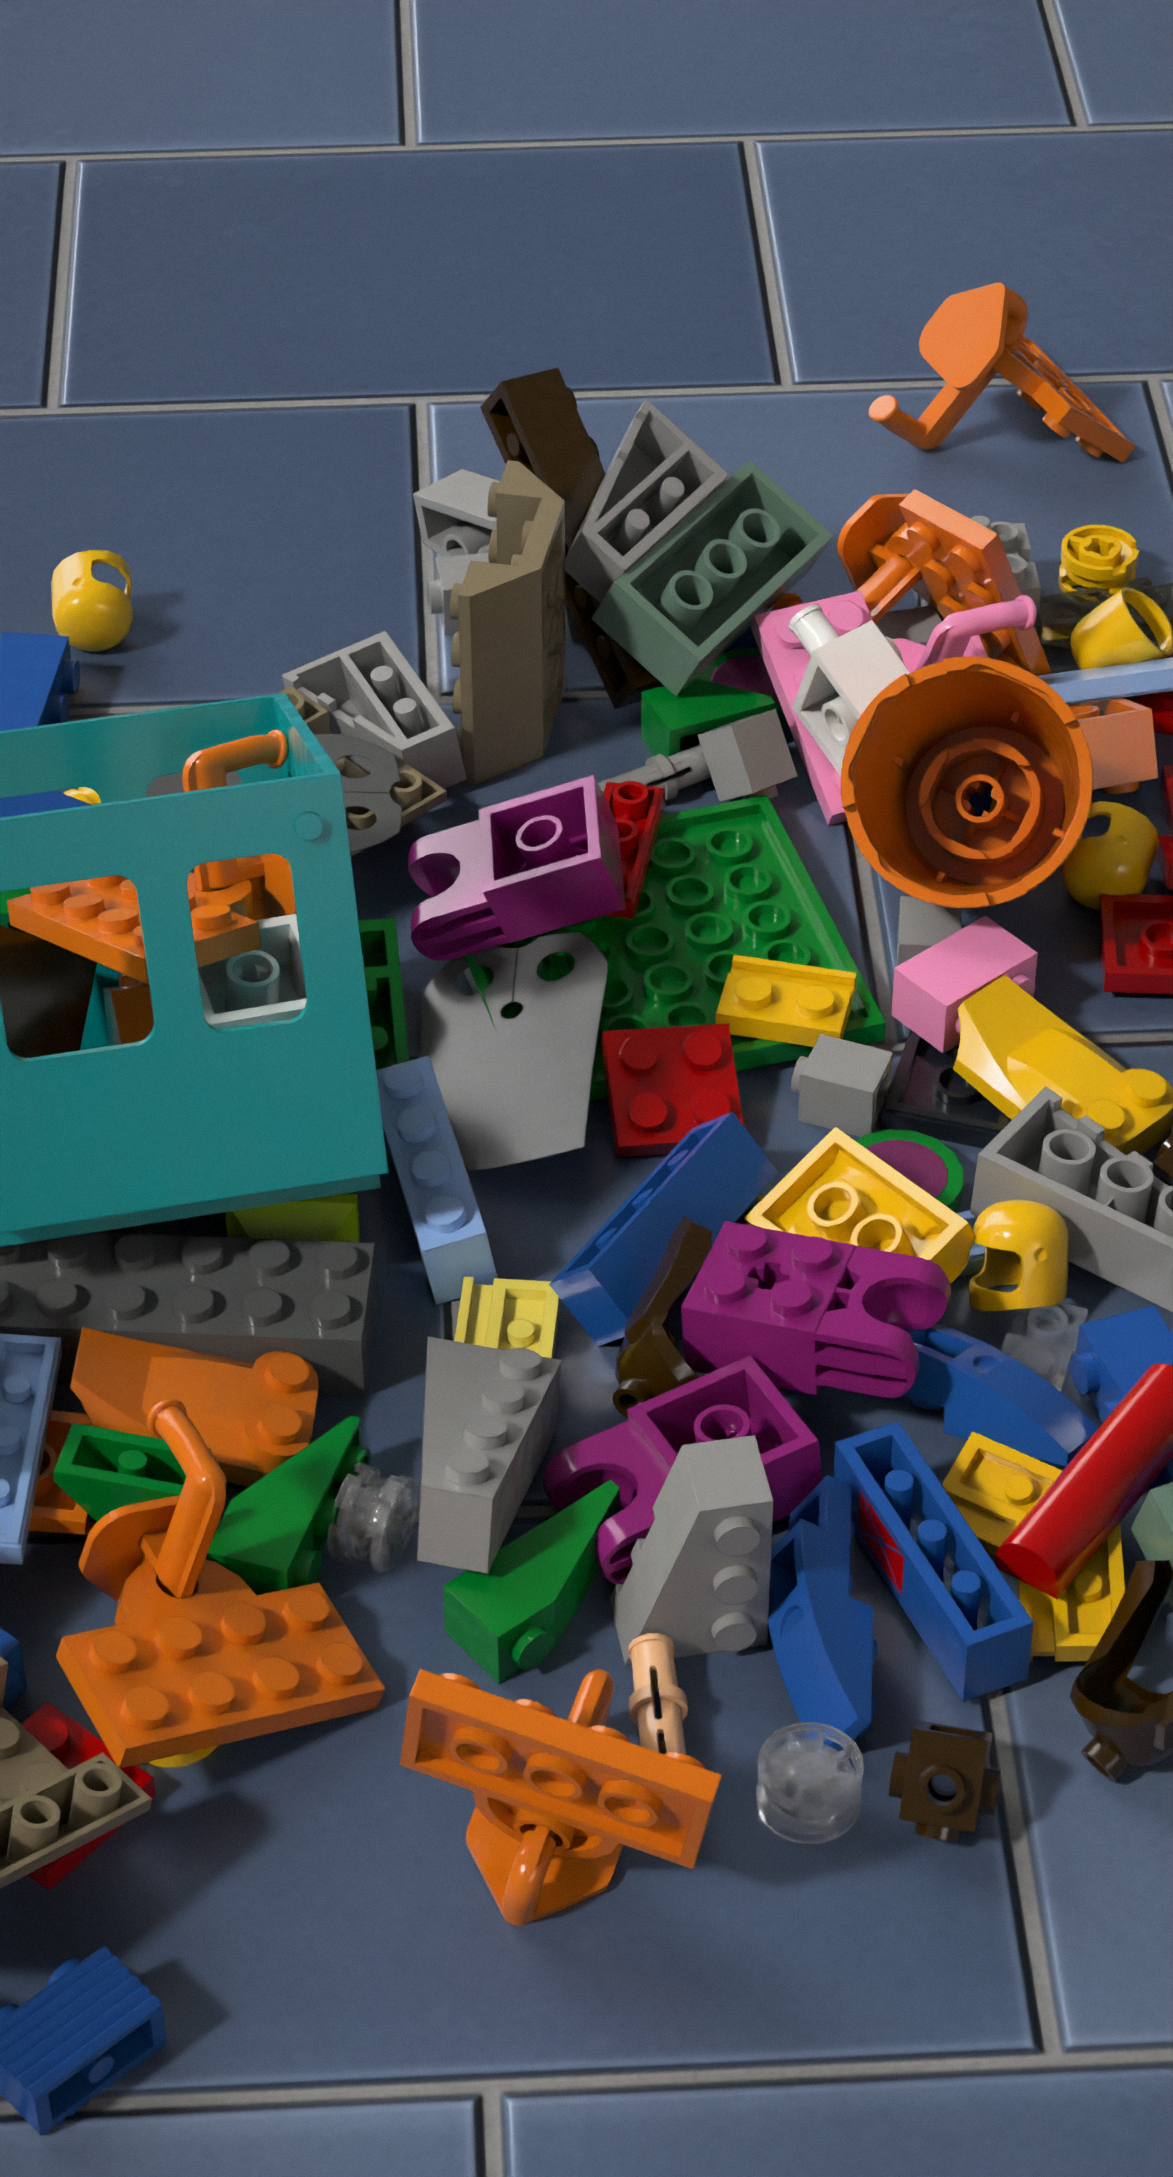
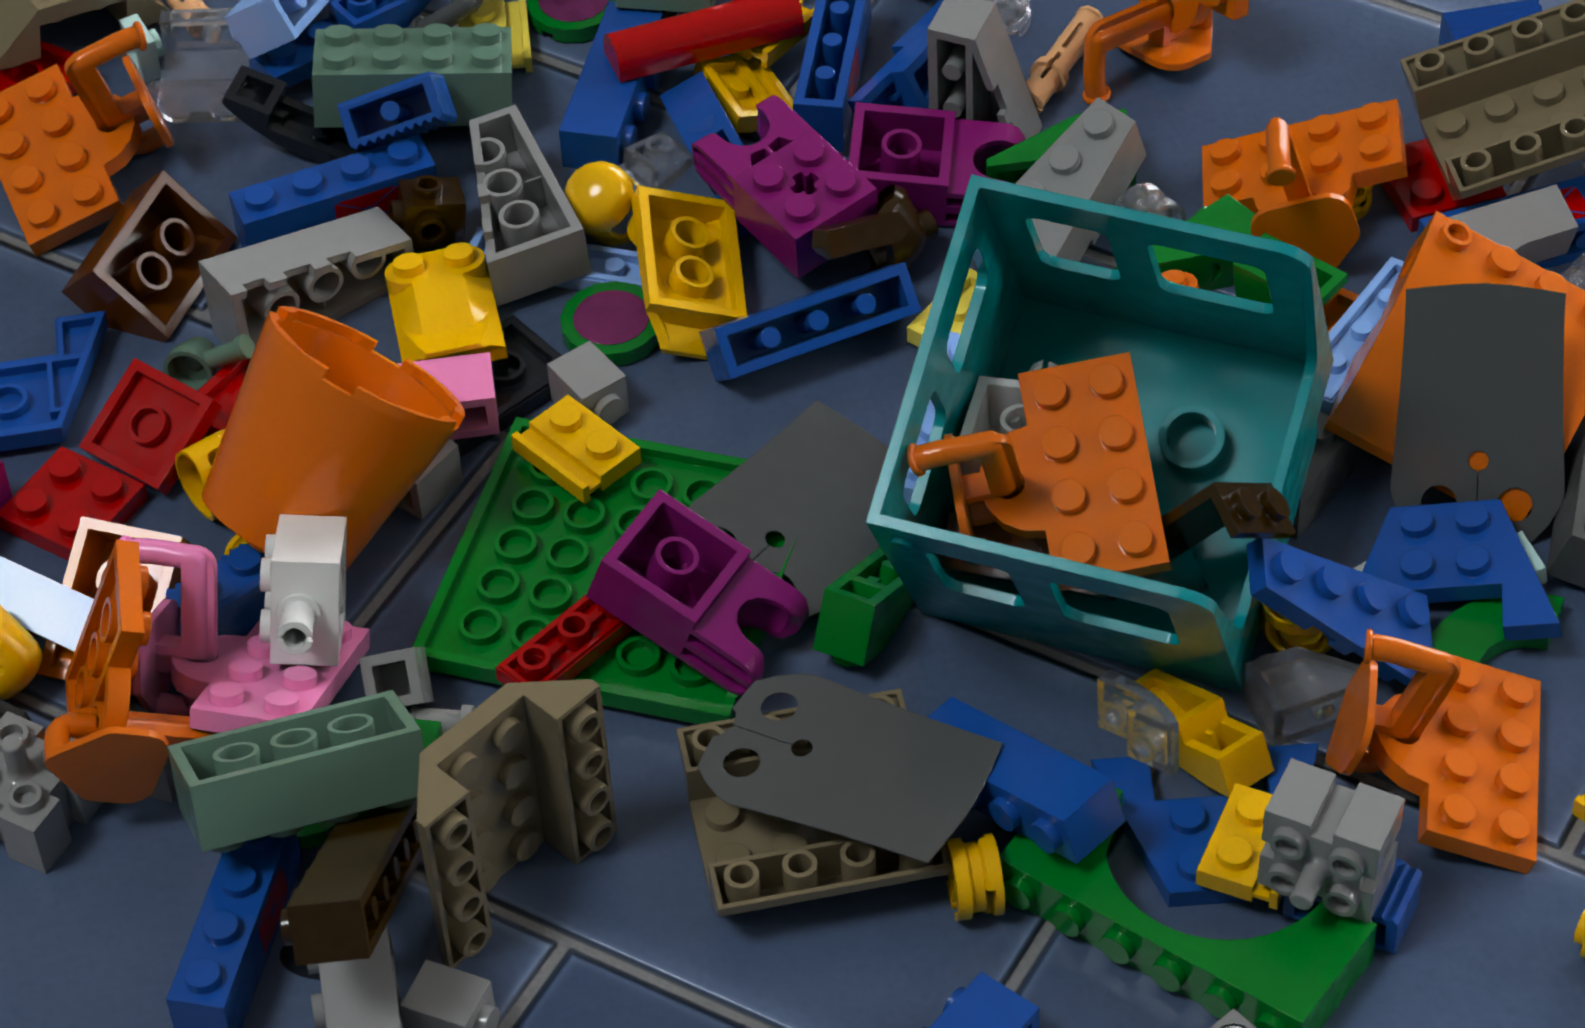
camera: 145 degrees left, 5 degrees up
light grey wedge [281,631,467,789] -> none
light grey wedge [565,398,729,603] -> none
red plate [600,1023,744,1158] -> none

